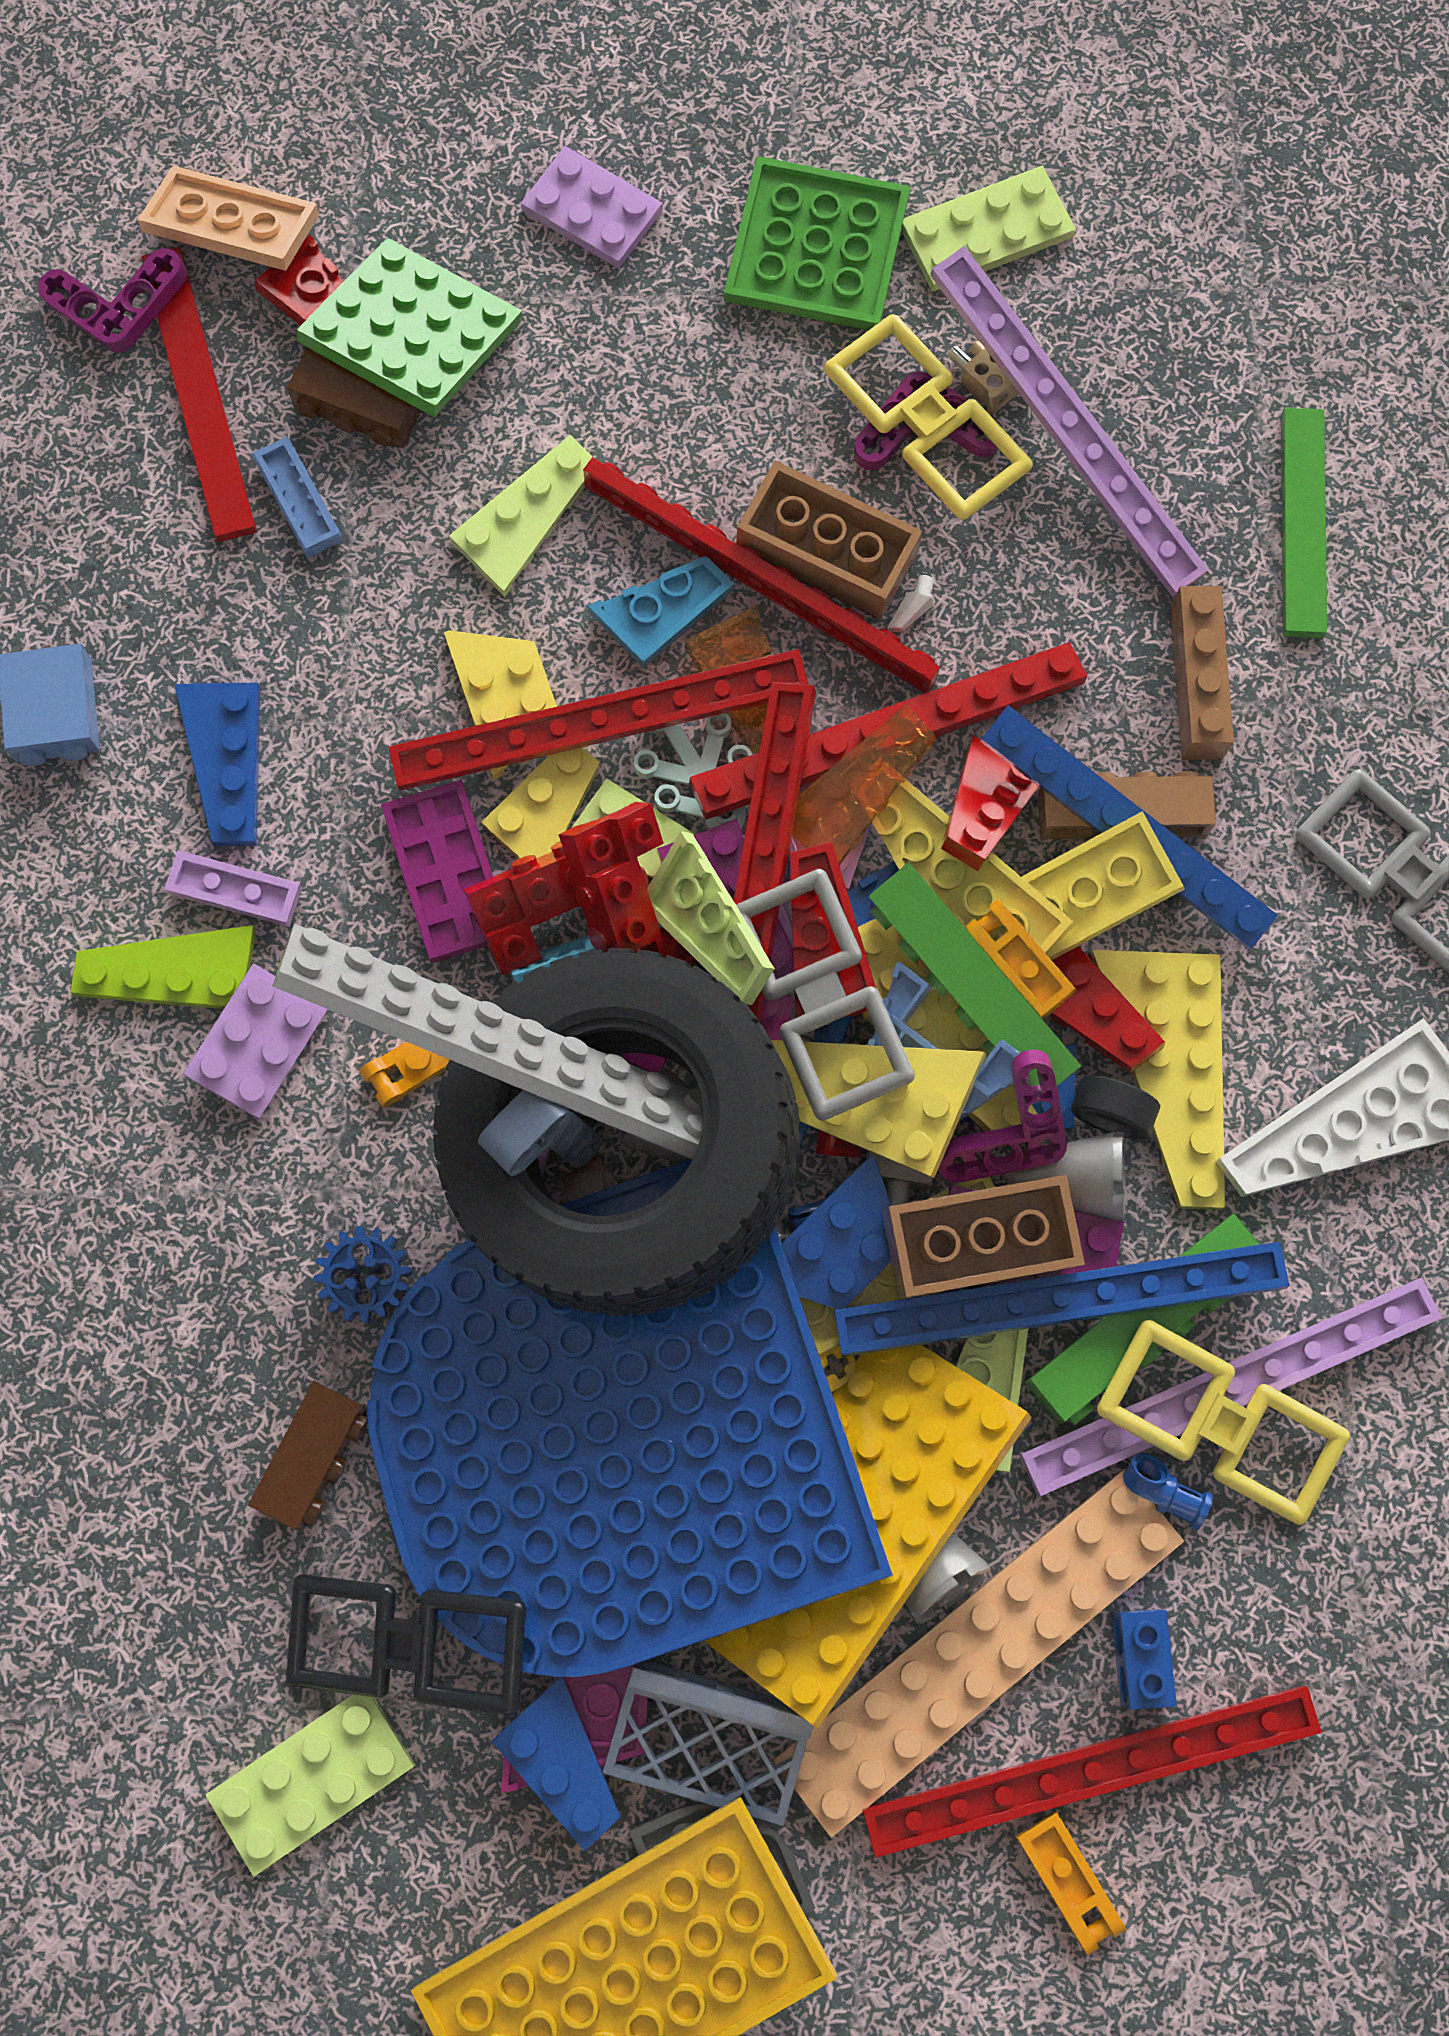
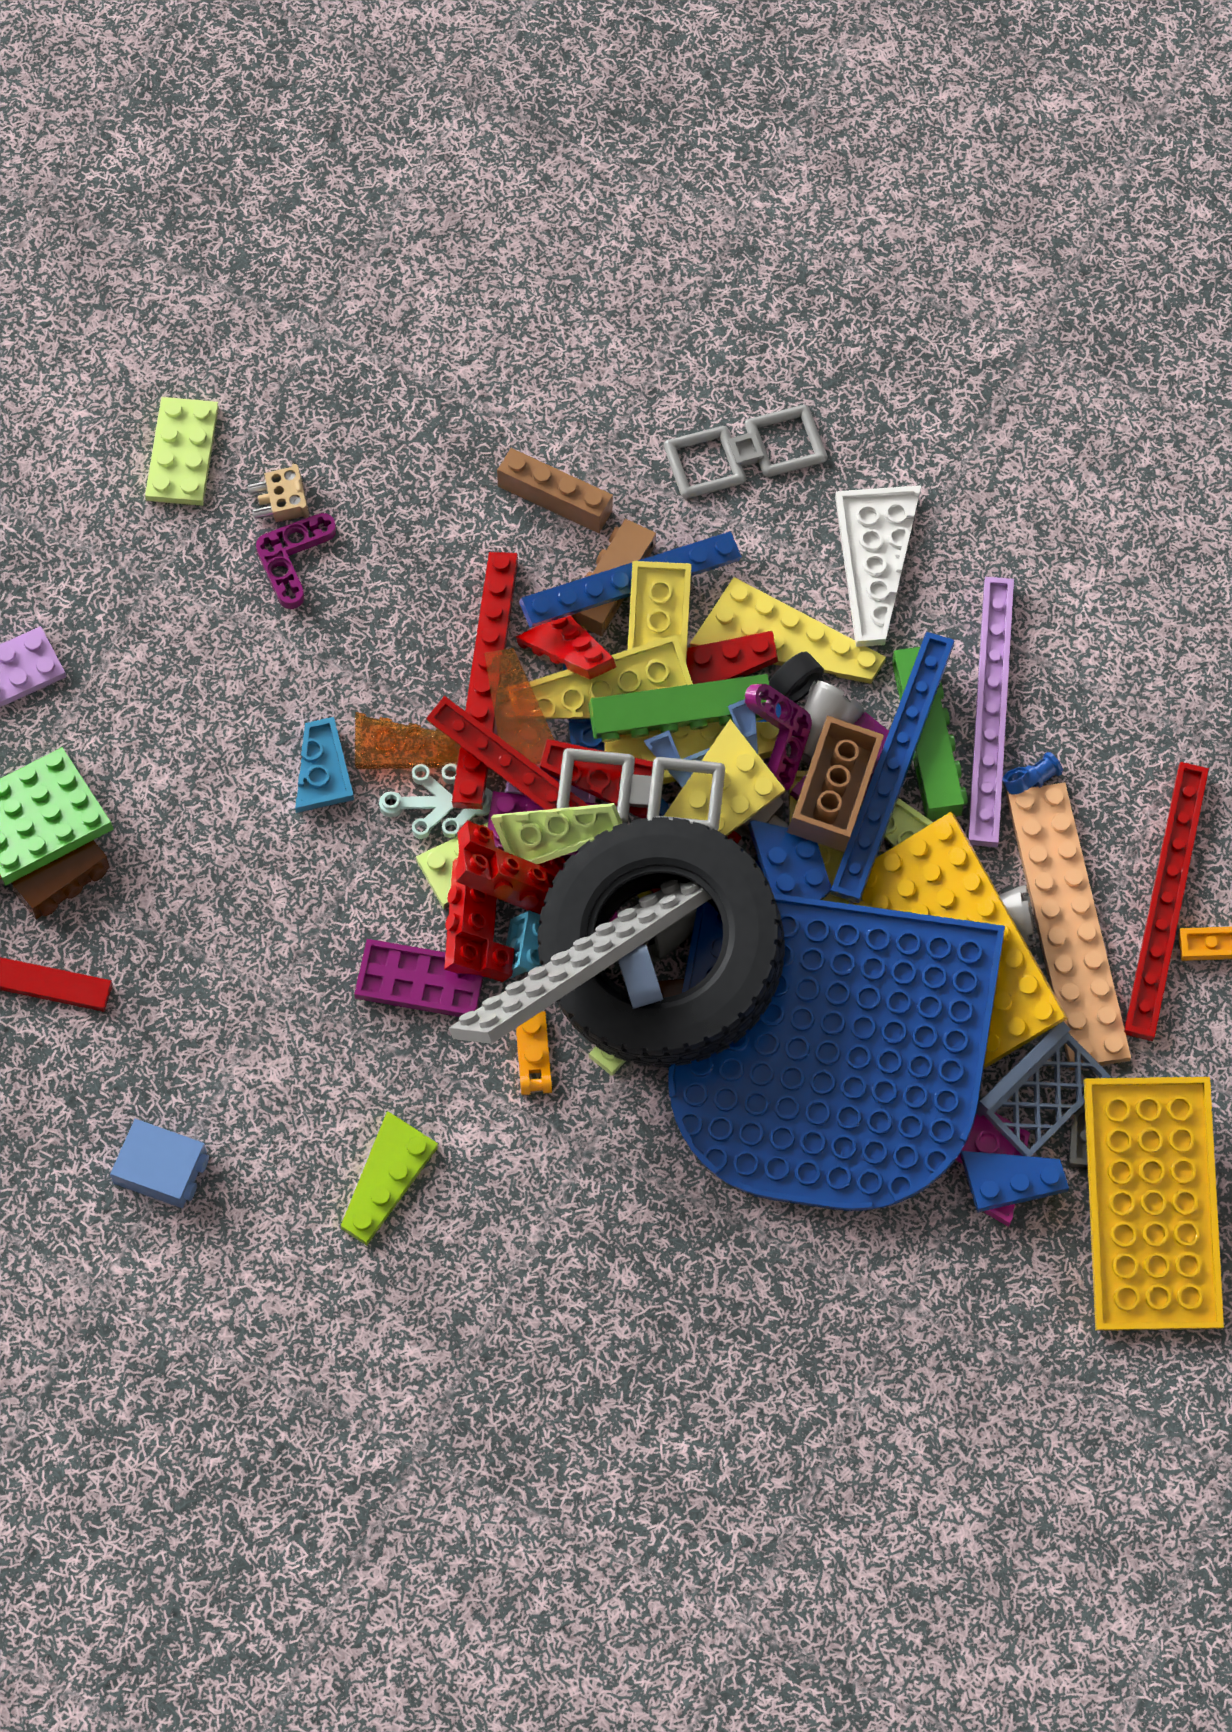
camera: 60 degrees left, 10 degrees down
lavender plate [164,850,302,927] -> none
blue wing [174,682,260,846] -> none
lavender plate [183,963,328,1120] -> none
yellowish green plate [206,1695,416,1877] -> none
reddish brown brick [248,1380,368,1531] -> none
medium blue plate [251,436,344,559] -> none
black bar [286,1574,526,1715] -> none
blue gear [313,1226,413,1324] -> none
red plate [388,649,809,791] -> none
light yellow wing [444,631,557,780] -> none
yellowish green wing [449,435,592,597] -> none
light yellow wing [481,747,600,859] -> none
red plate [583,457,940,693] -> none
bright green plate [724,156,910,330] -> none
medium nougat brick [736,460,923,620] -> none
light yellow bar [824,314,1033,520] -> none
white bar [887,575,935,633] -> none
lavender plate [930,246,1209,597] -> none
light orange plate [965,898,1077,1019] -> none
light yellow bar [1097,1320,1350,1525] -> none
blue brick [1111,1609,1177,1710] -> none
bright green tile [1281,407,1327,638] -> none

